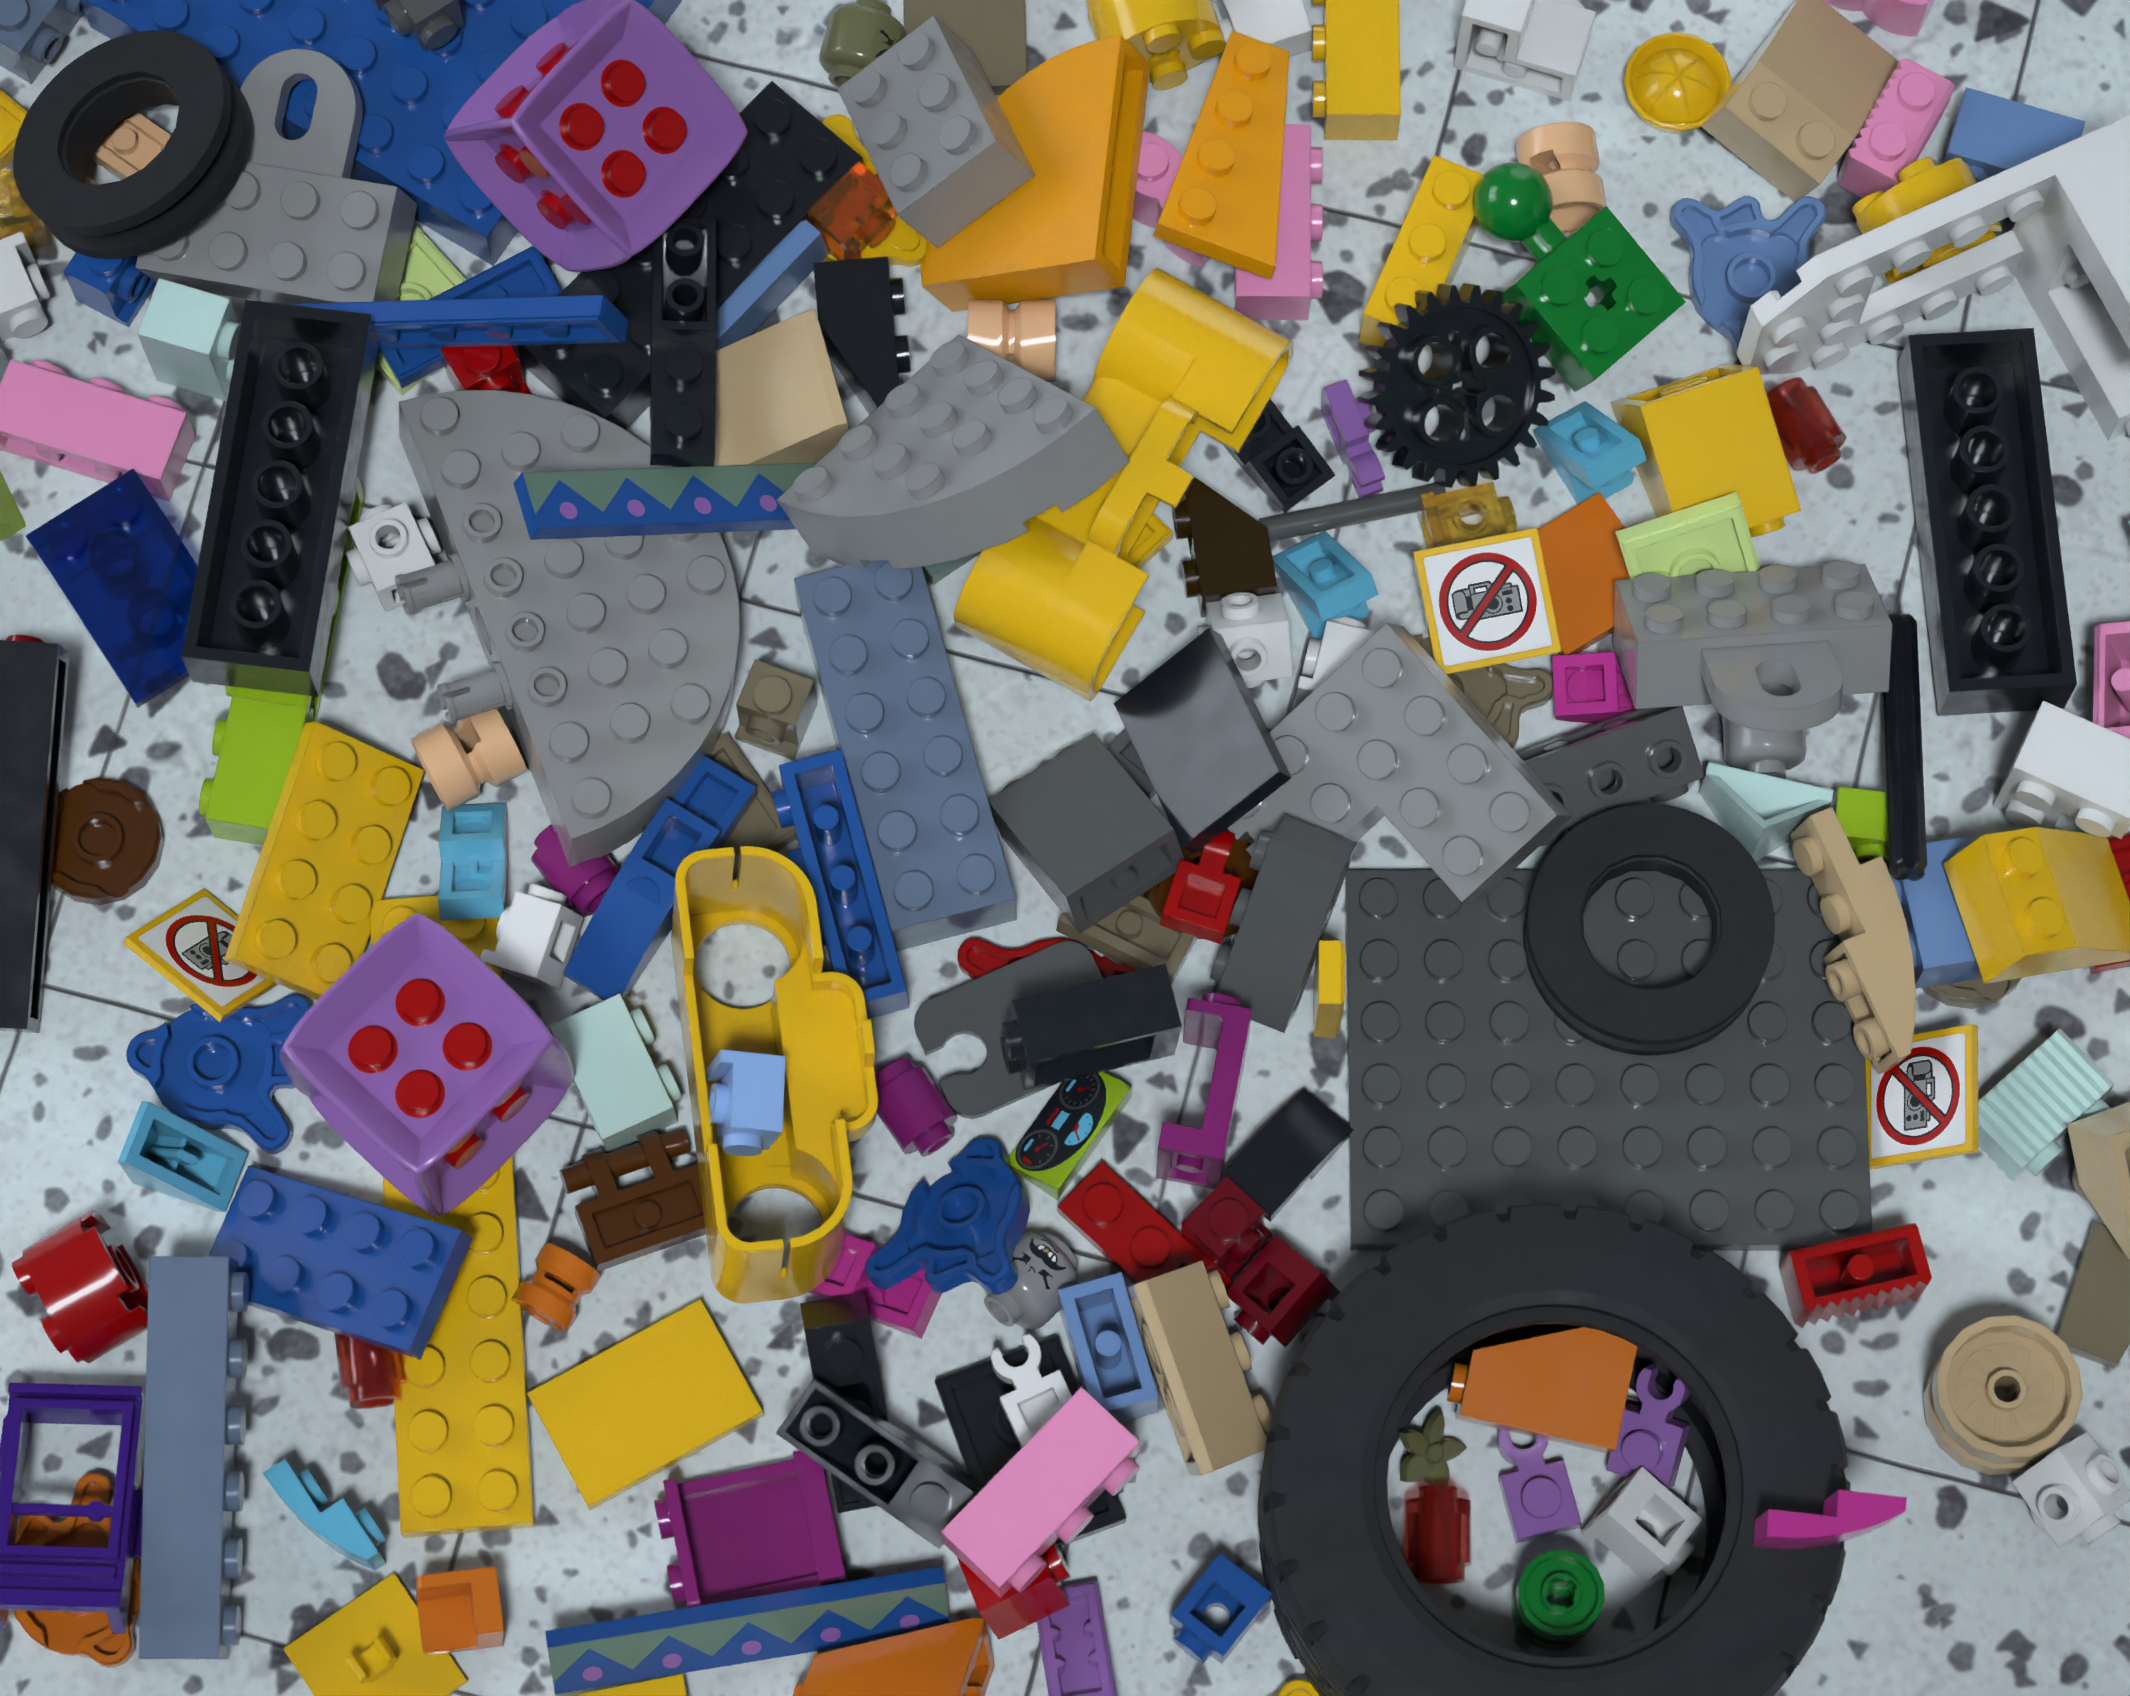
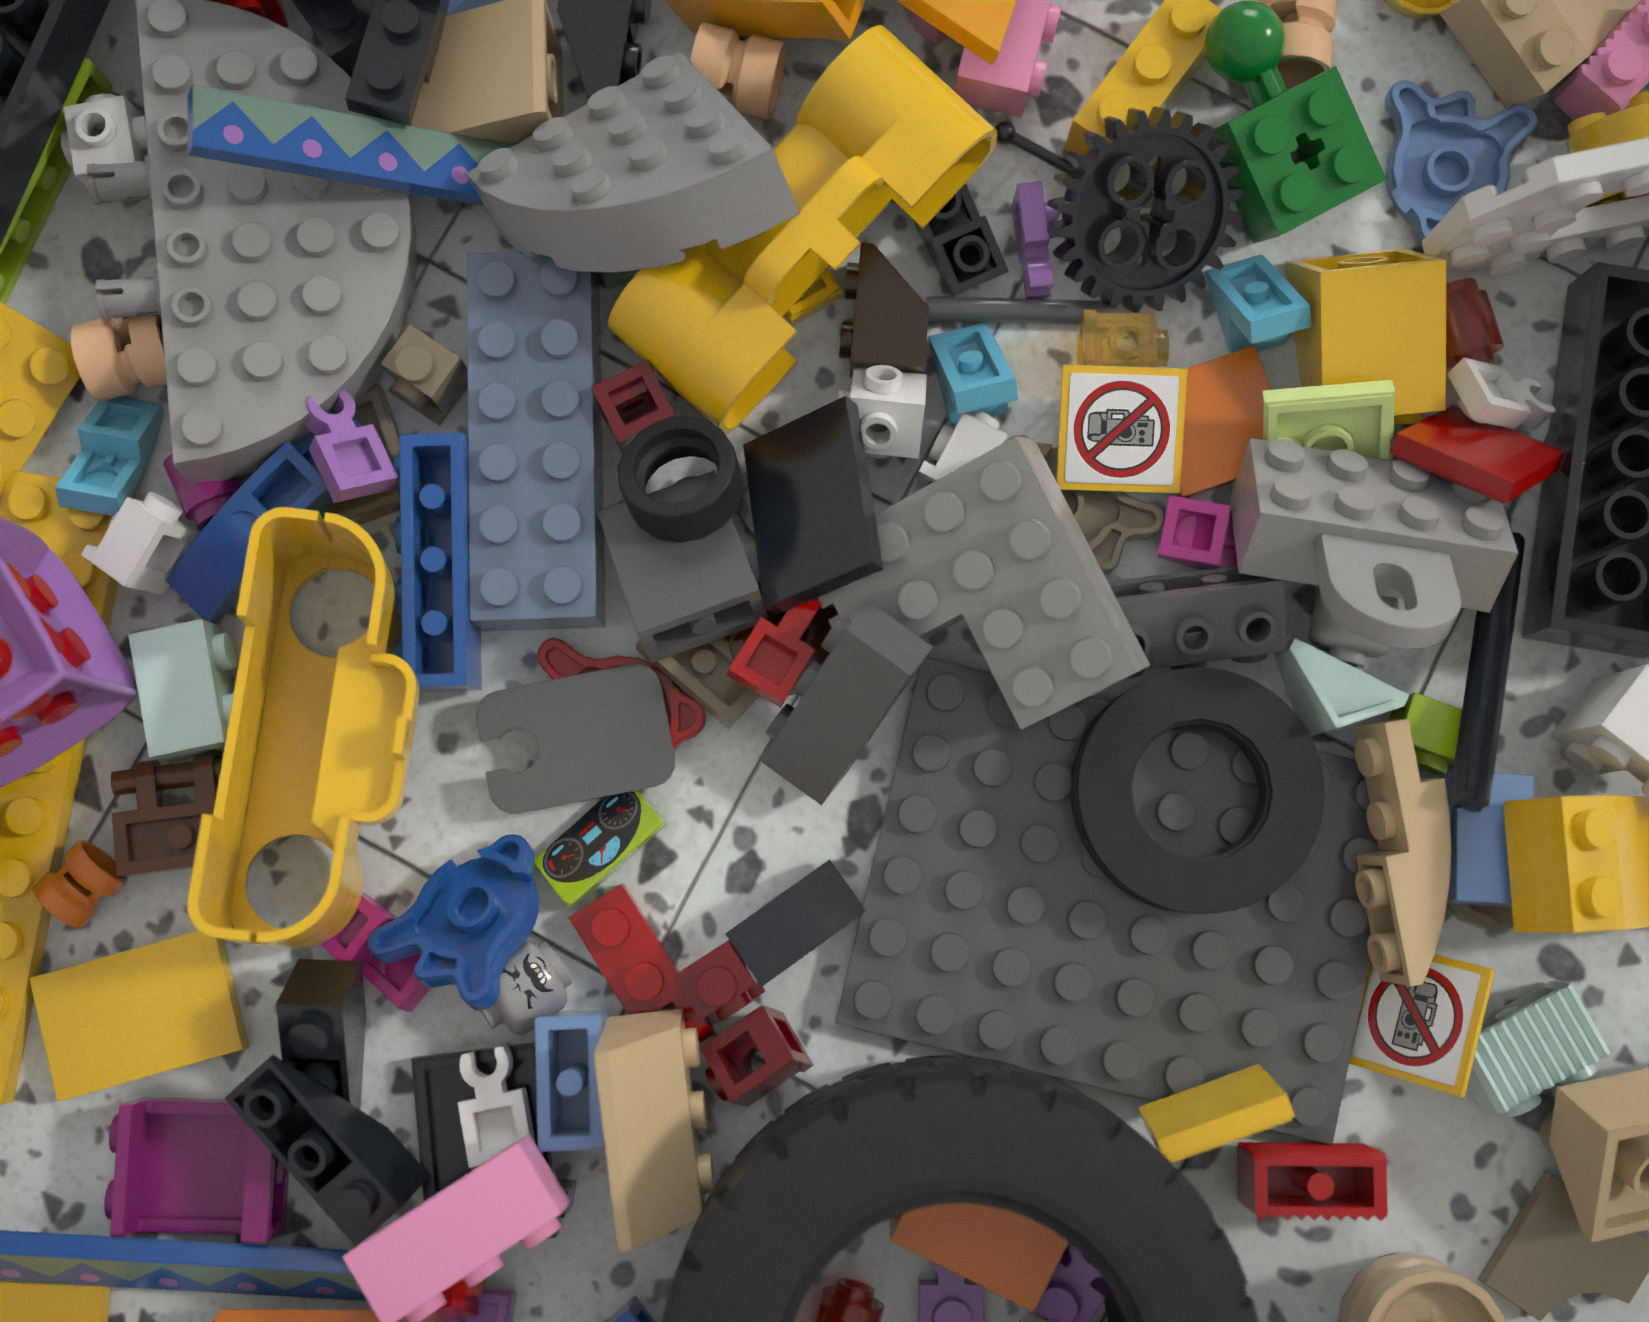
camera: 15 degrees right, 10 degrees up
light blue brick [706,1049,786,1156] -> none
magenta brick [875,1057,958,1157] -> none
black window [1000,964,1182,1091] -> none
magenta panel [1156,993,1252,1189] -> none
yellow tile [1313,940,1345,1038] -> none
olive plant [1399,1411,1467,1491] -> none
none -> medium lavender plate [305,390,399,503]
none -> dark red brick [591,360,676,453]
none -> black tyre [617,416,744,542]
none -> black hinge [994,121,1075,175]
none -> yellow tile [1138,1064,1295,1163]
none -> red tile [1390,405,1566,504]
none -> white plate [1447,357,1556,429]

